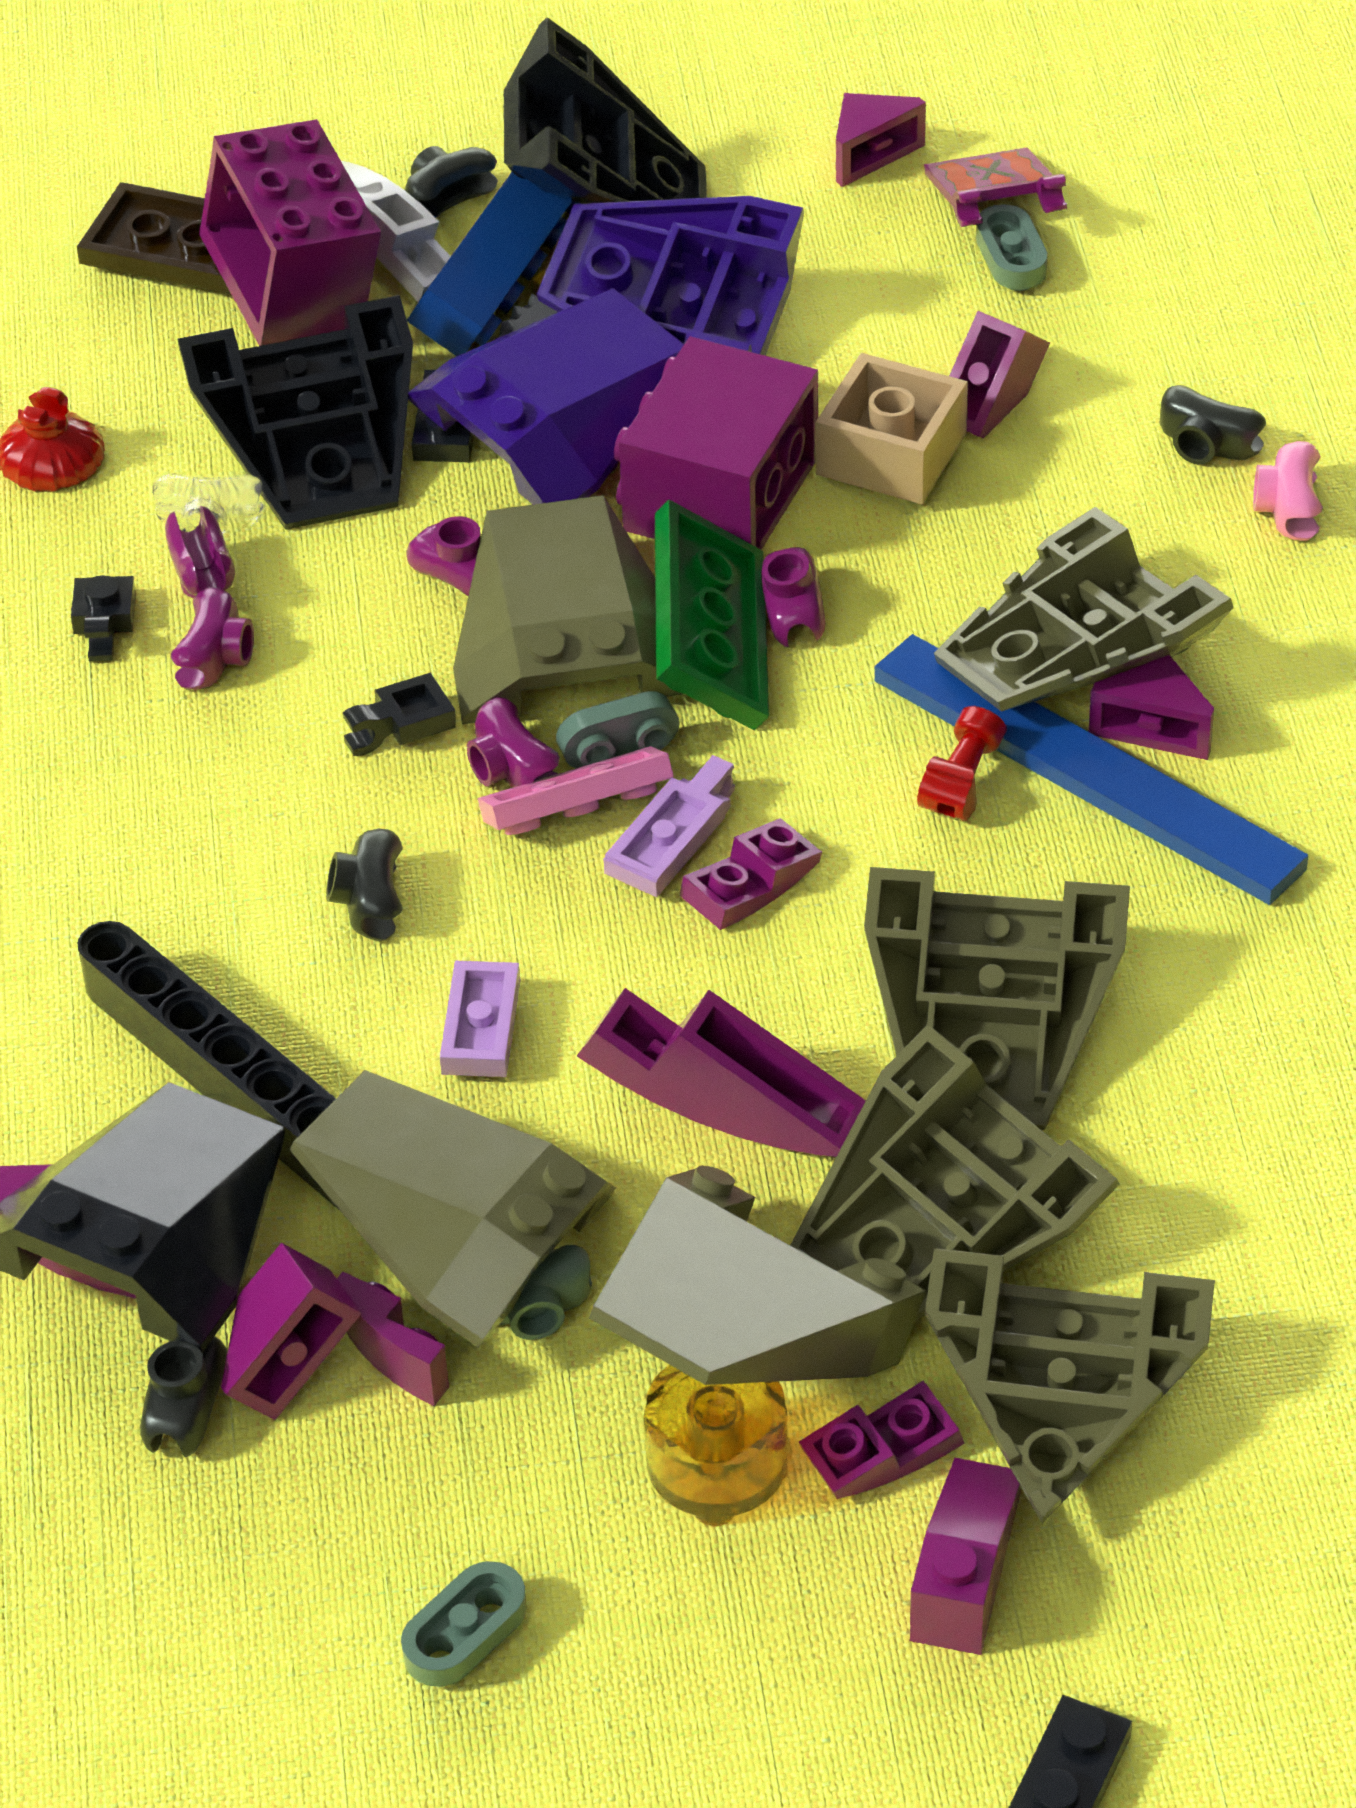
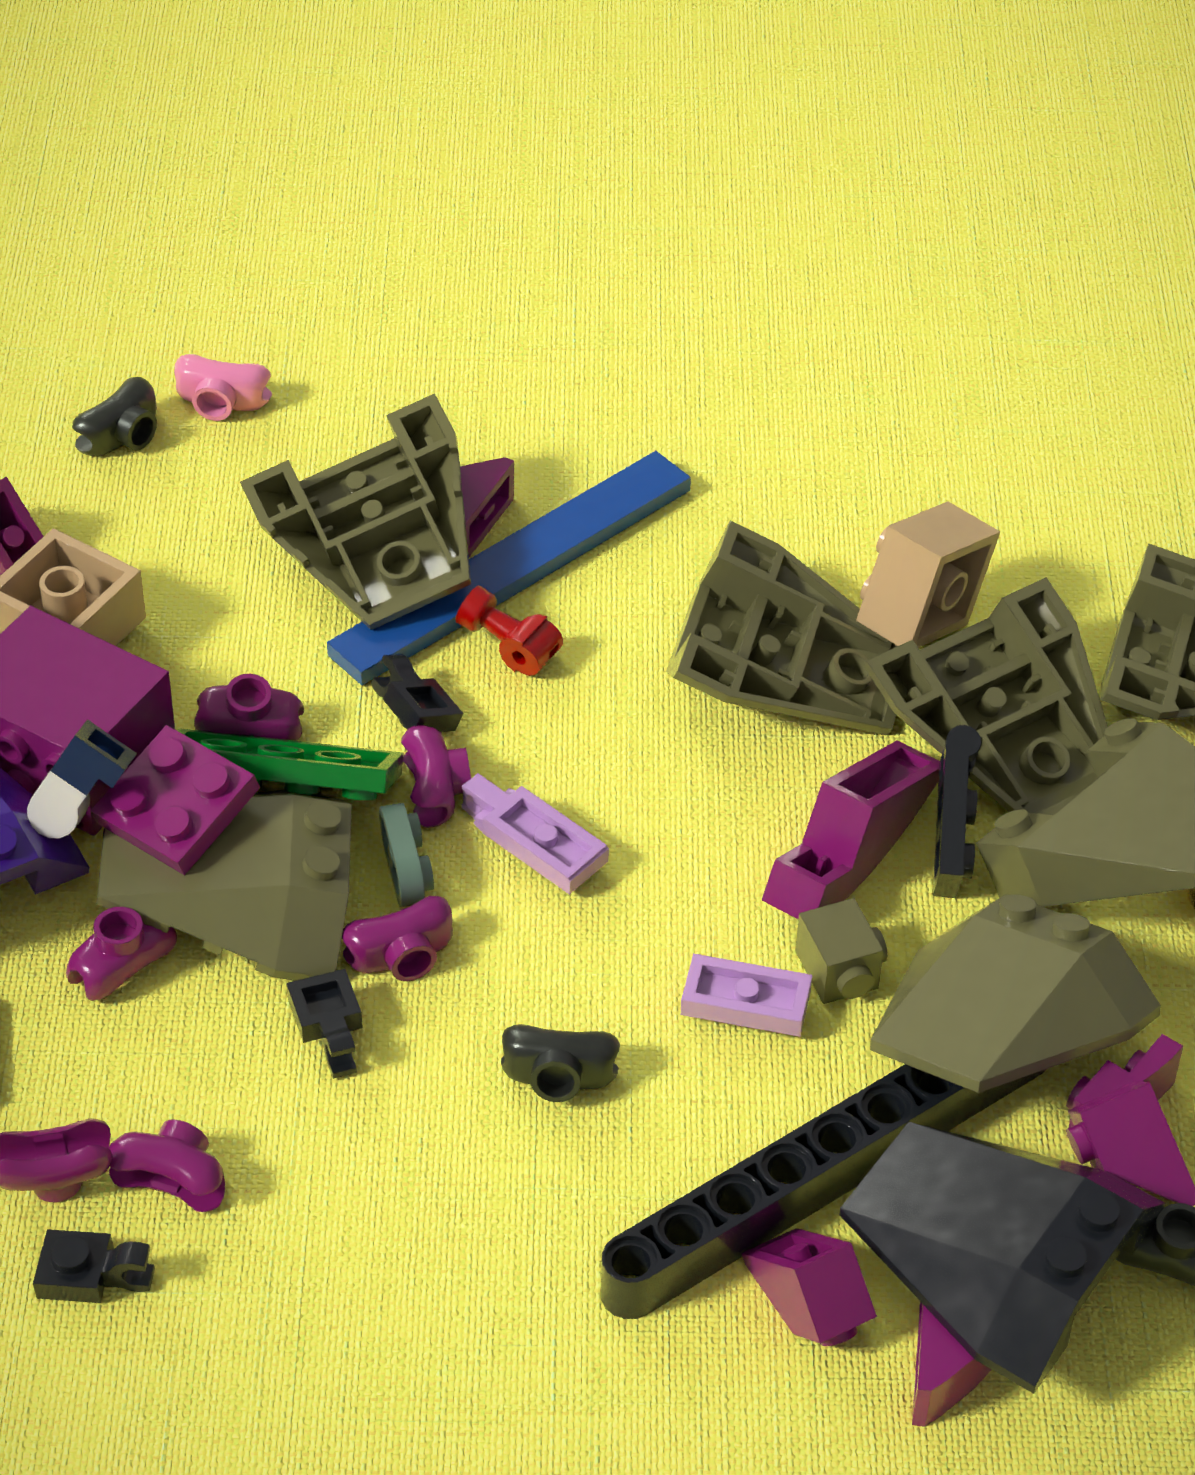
camera: 85 degrees left, 0 degrees up
bright pink plate [477,746,674,835] -> none
magenta slope [679,818,822,930] -> none
none -> leg [27,719,137,838]
none -> magenta plate [90,725,260,876]
none -> black plate [371,654,464,732]
none -> magenta piece [401,725,471,828]
none -> magenta slope [741,1228,877,1346]
none -> olive brick [795,898,887,1004]
none -> tan brick [856,501,1001,648]
none -> black plate [933,725,981,898]

